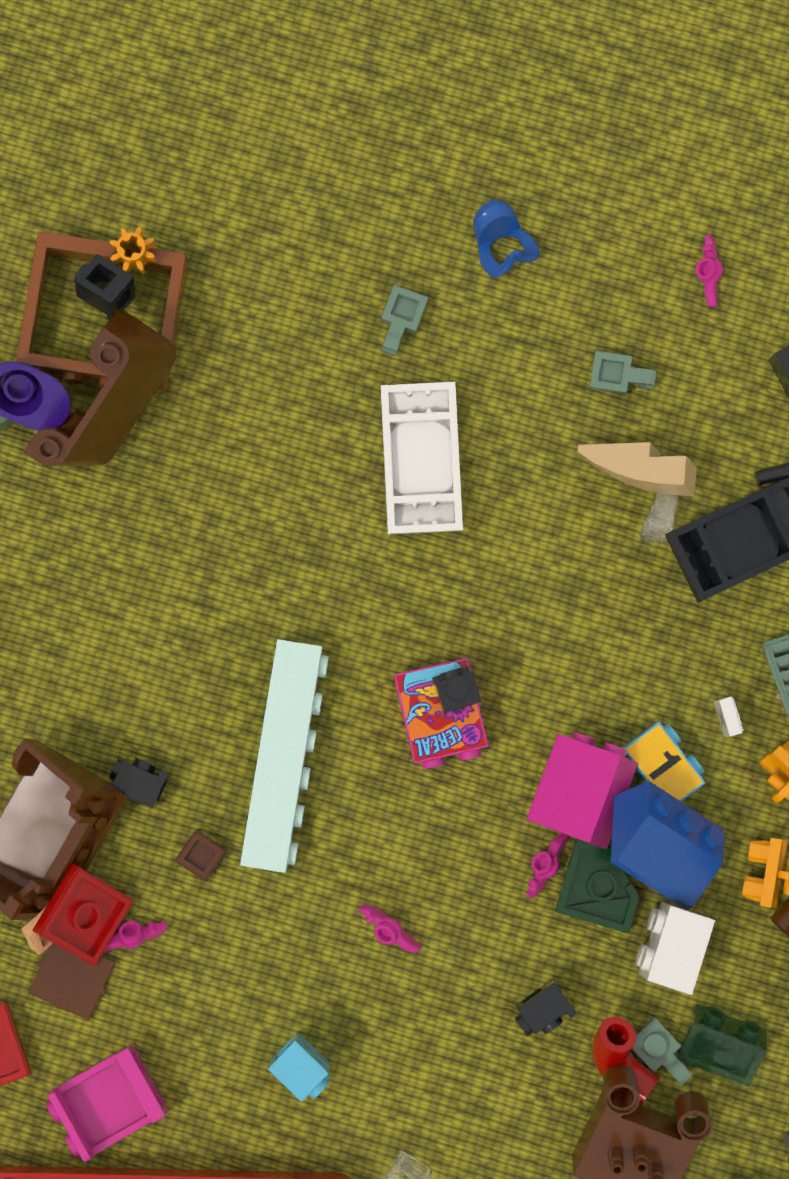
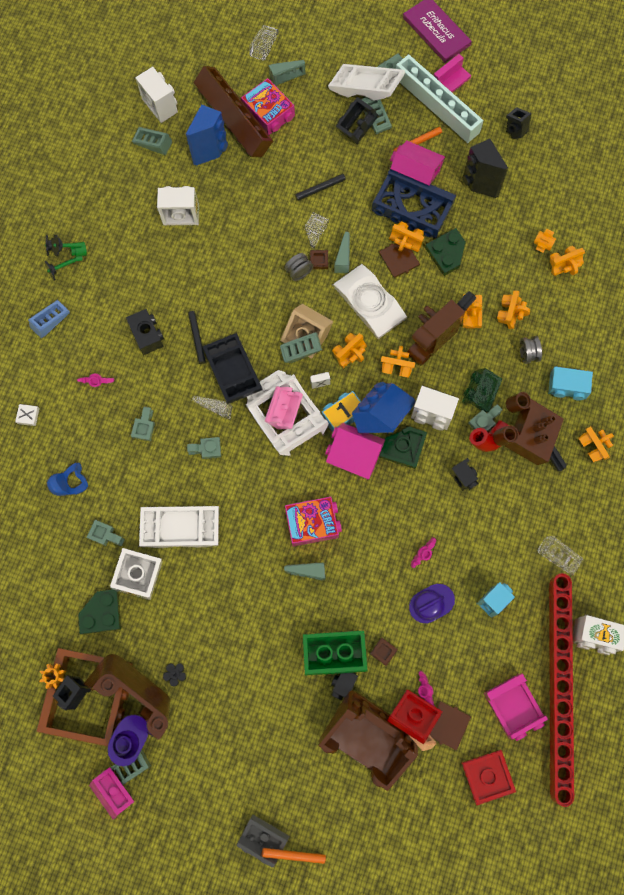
camera: 80 degrees left, 10 degrees down
light aqua brick [240,639,329,873] -> none
black brick [432,666,481,714] -> none
dark pink piece [526,833,570,898] -> none
tan slope [577,442,697,496] -> none
none -> white tile [15,404,40,426]
none -> dark green plate [78,590,121,635]
none -> white brick [110,548,162,600]
none -> black plant [163,663,186,687]
none -> sand green plate [187,437,221,459]
none -> white wedge [246,370,329,456]
none -> bright pink hinge [265,386,303,429]
none -> sand green slope [284,563,325,581]
none -> green slope [303,631,368,676]
none -> dark purple piece [409,584,455,623]

